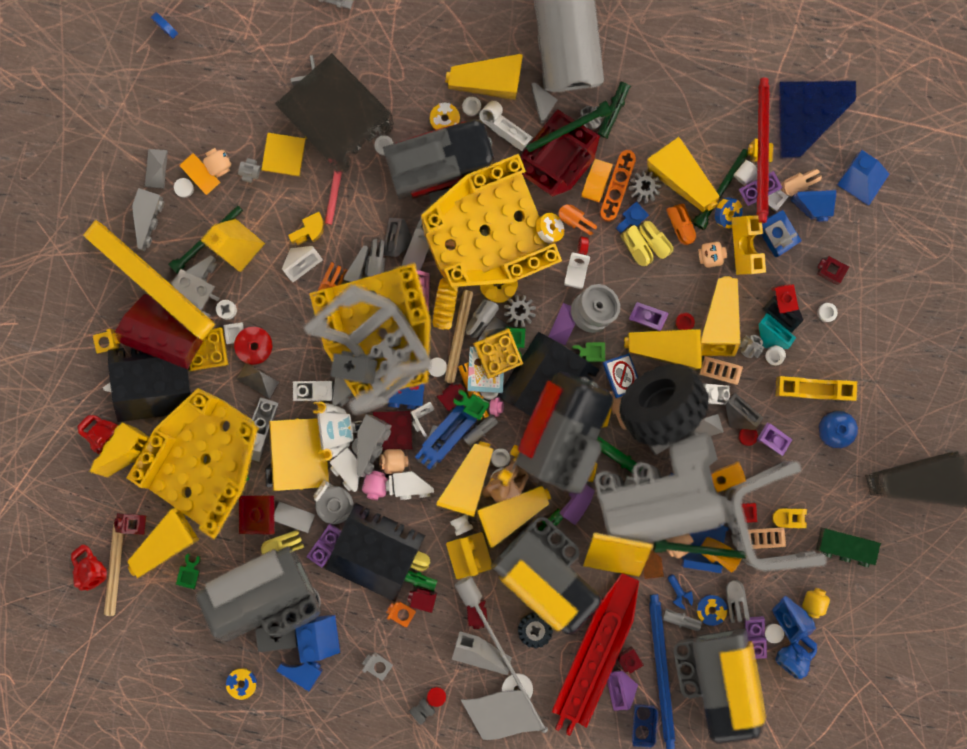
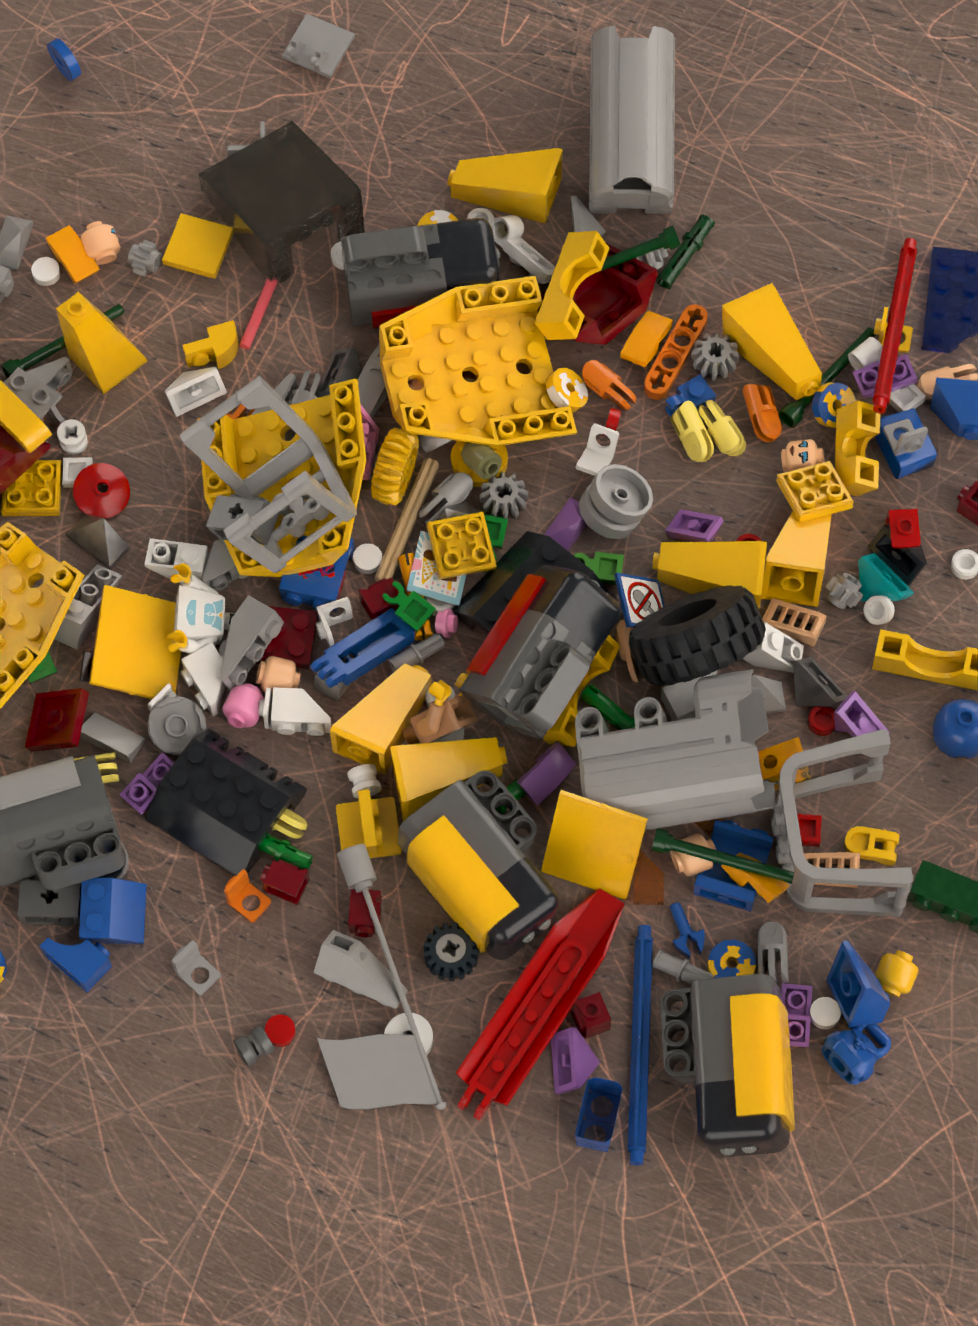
camera: 15 degrees right, 20 degrees down
none -> olive brick [461,442,502,479]
none -> yellow arch [535,231,609,340]
none -> yellow tile [776,461,854,523]

